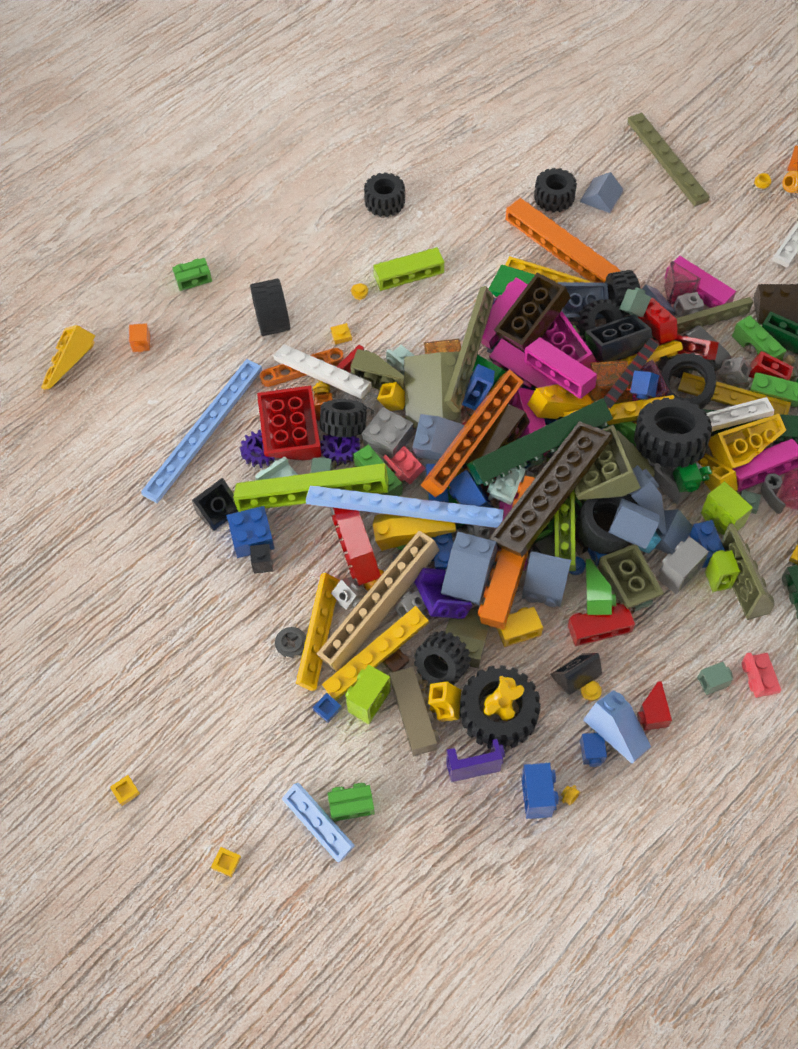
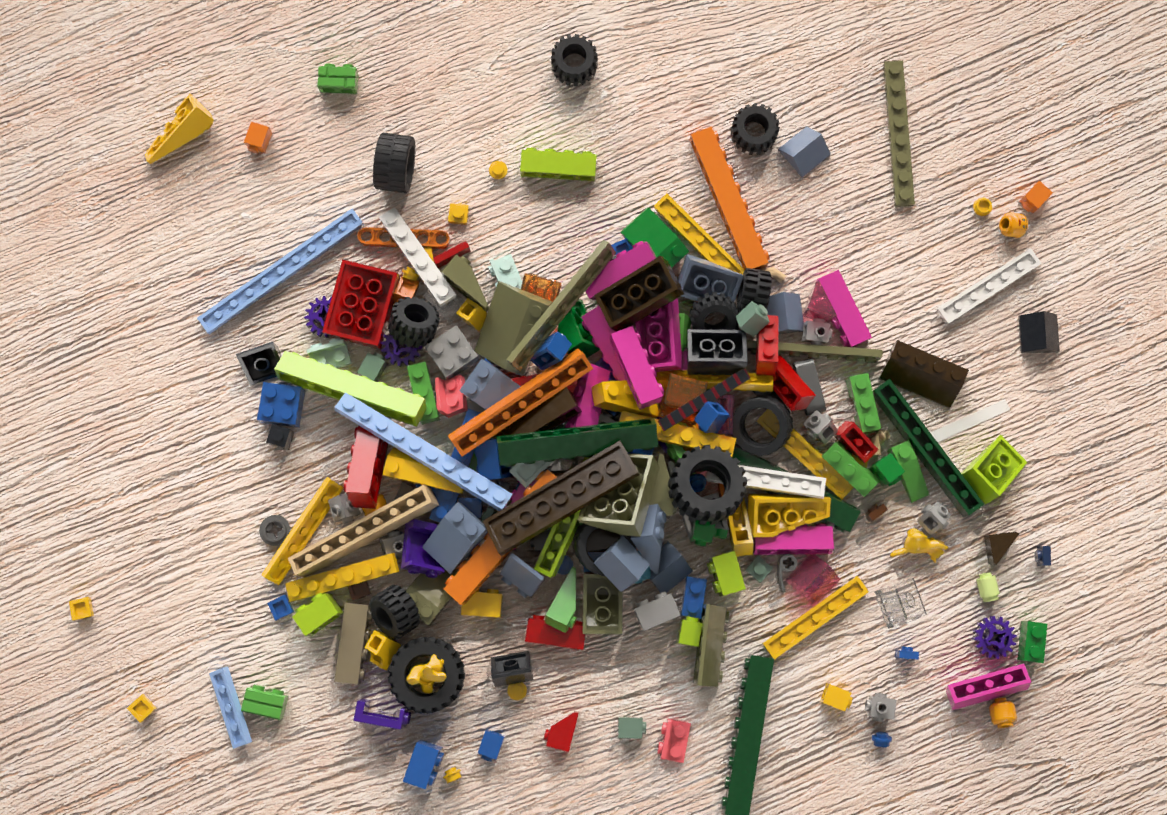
camera: 20 degrees right, 20 degrees up
medium blue slope [583,690,651,763] -> none

